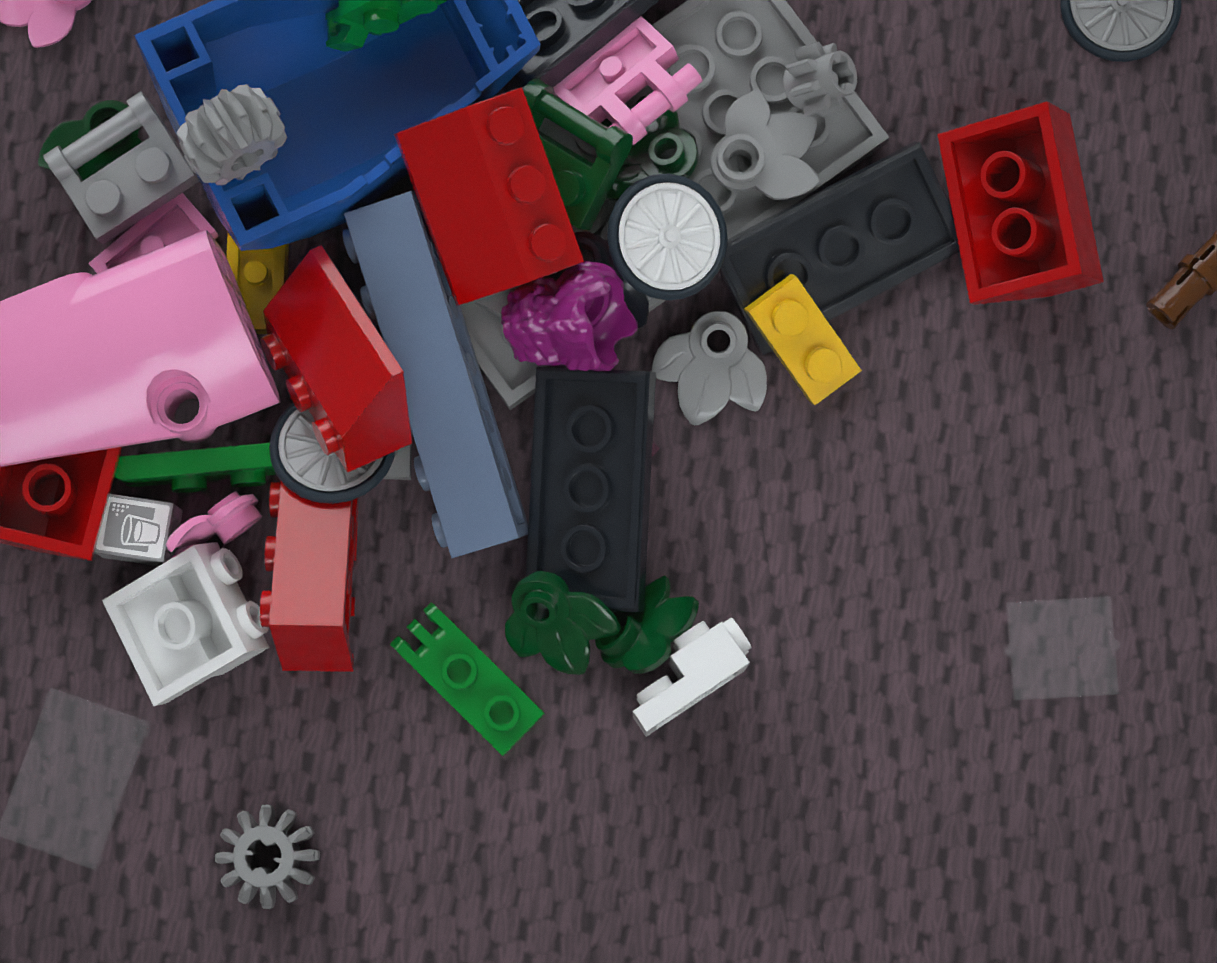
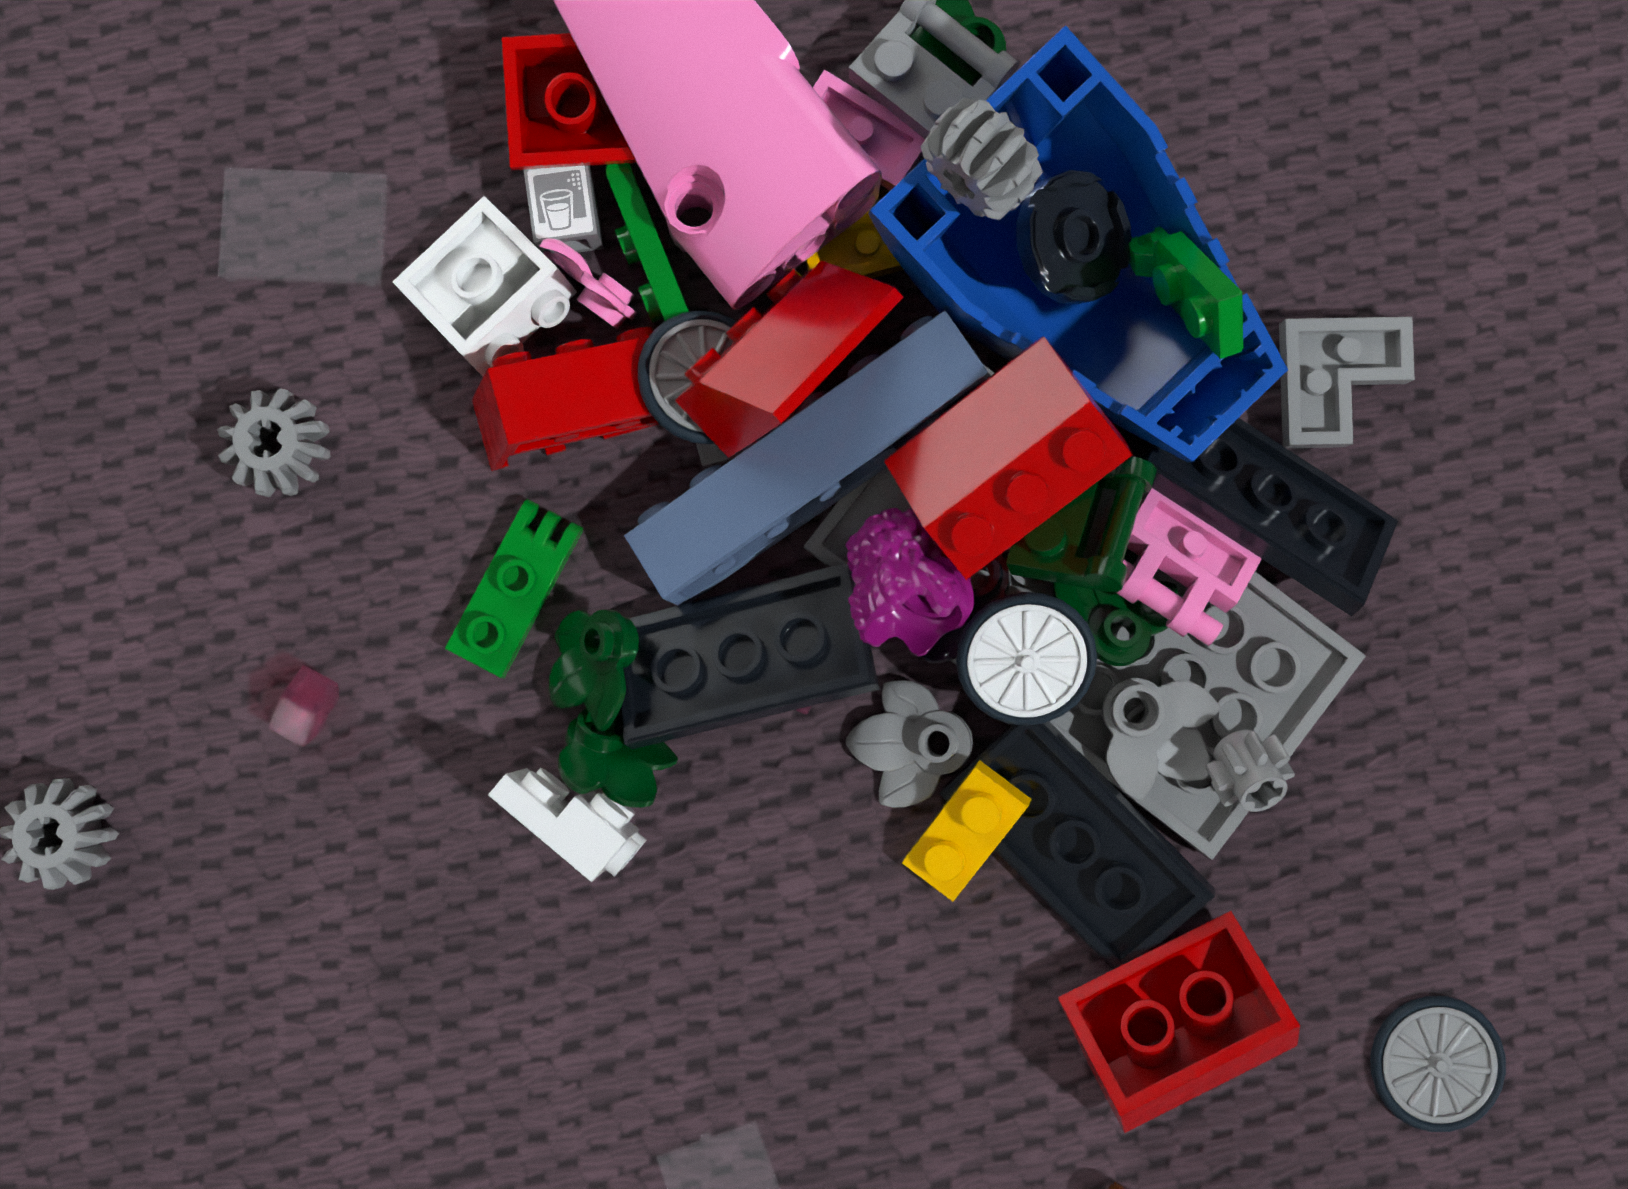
camera: 70 degrees right, 5 degrees up
none -> clear pink piece [269,665,339,747]
none -> black tile [1016,170,1132,304]

